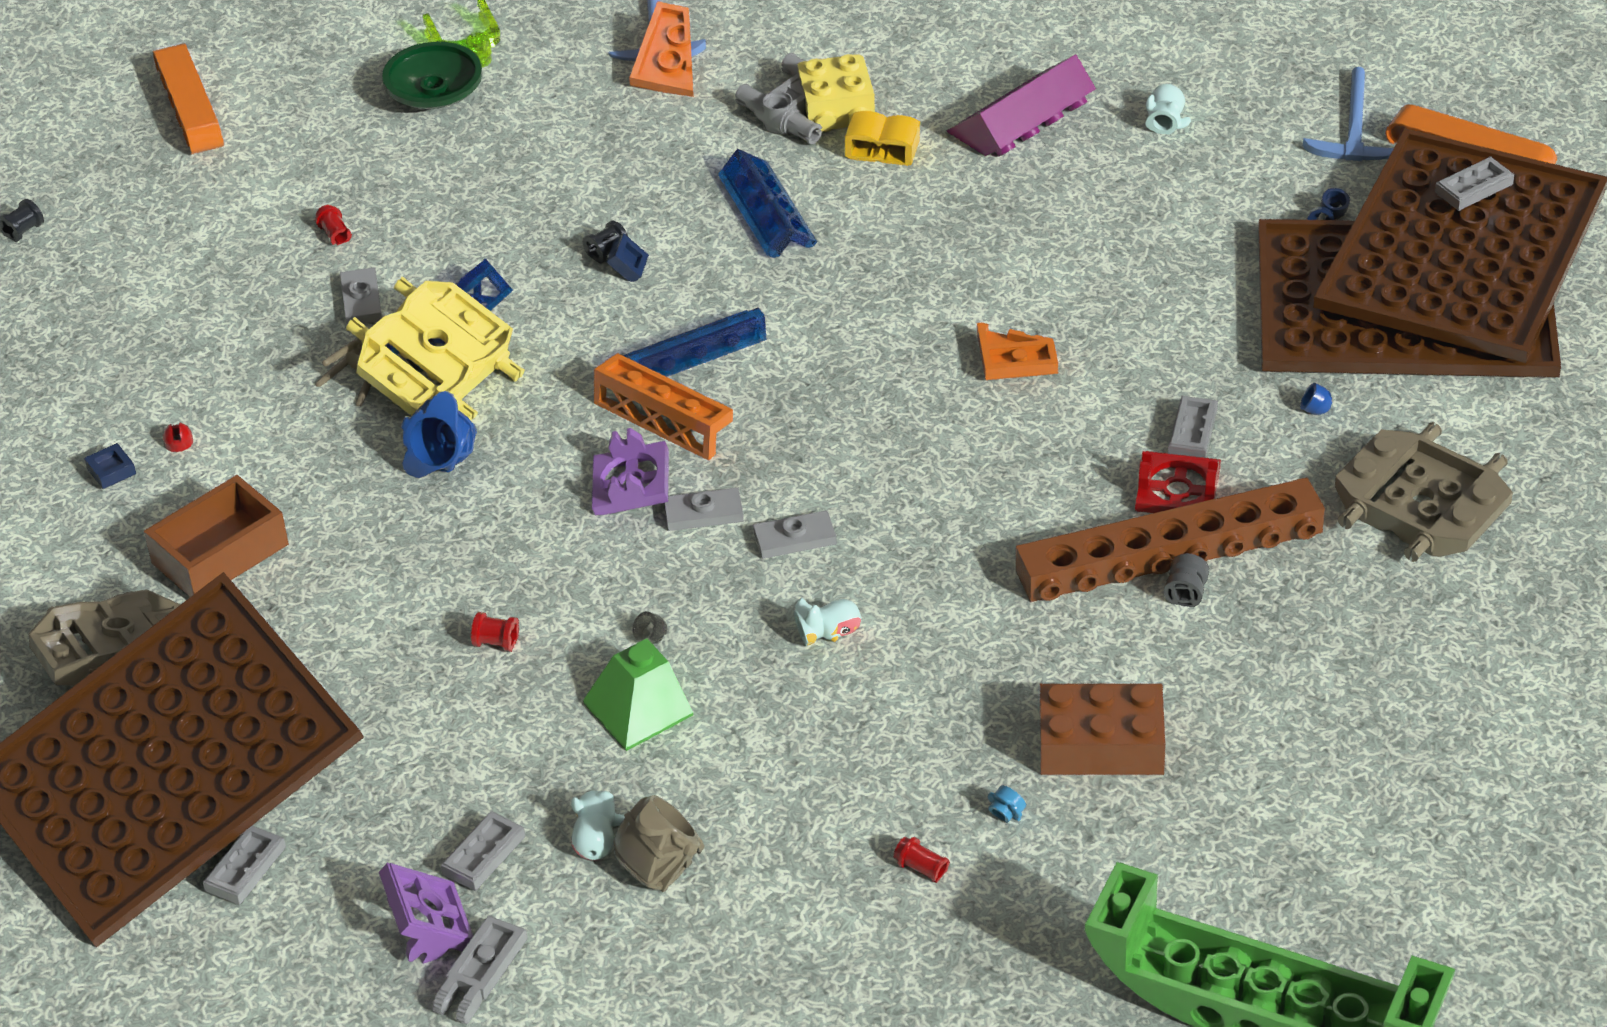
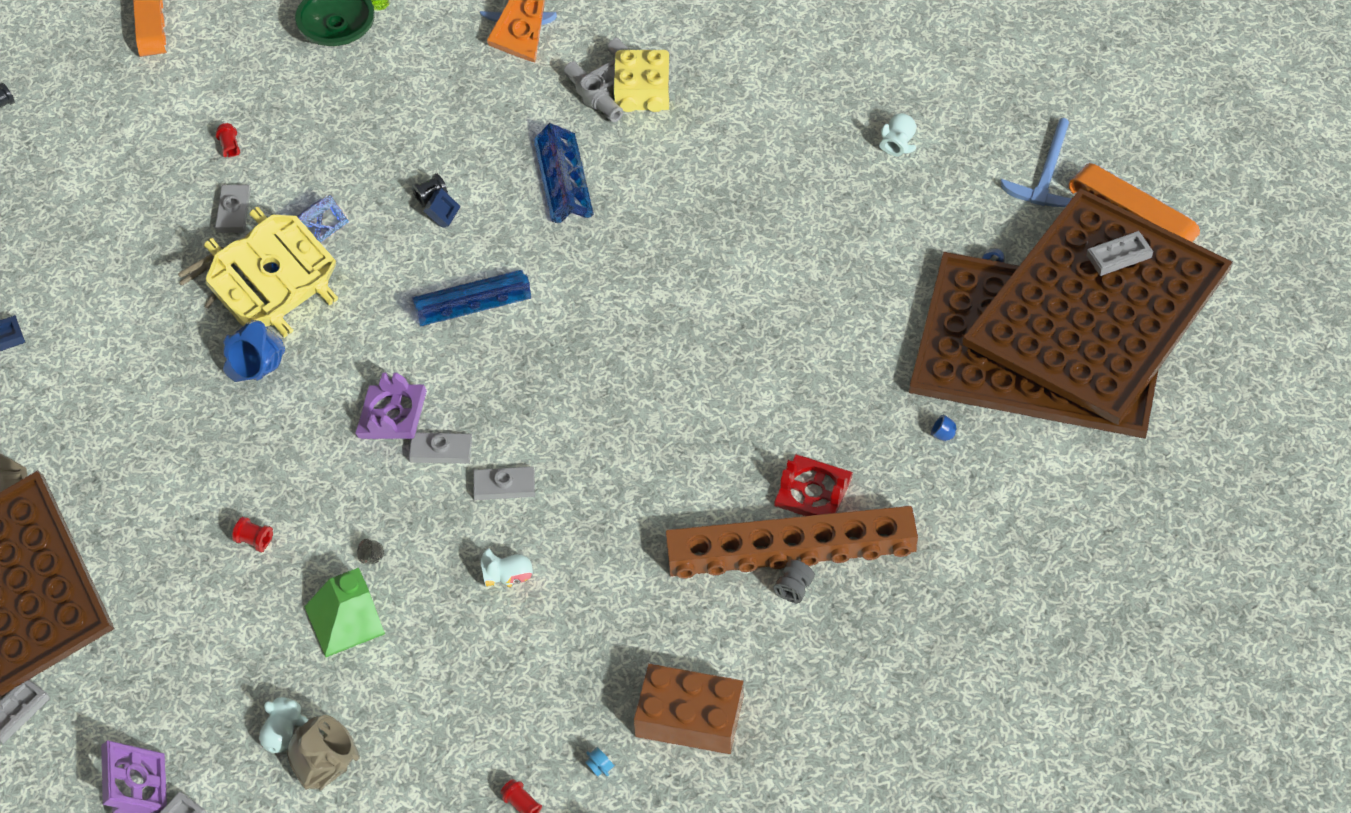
camera: 10 degrees right, 10 degrees up
dark orange piece [144,475,289,597] -> none
red hinge [163,422,193,452] -> none
light grey plate [441,811,525,891] -> none
orange fence [594,353,733,461] -> none
yellow brick [845,111,920,166] -> none
magenta slope [946,54,1096,157] -> none
orange wing [977,323,1058,380] -> none
light grey plate [1168,396,1218,458] -> none
dark blue hinge [1320,188,1350,219] -> none
dark tan piece [1335,422,1513,562] -> none

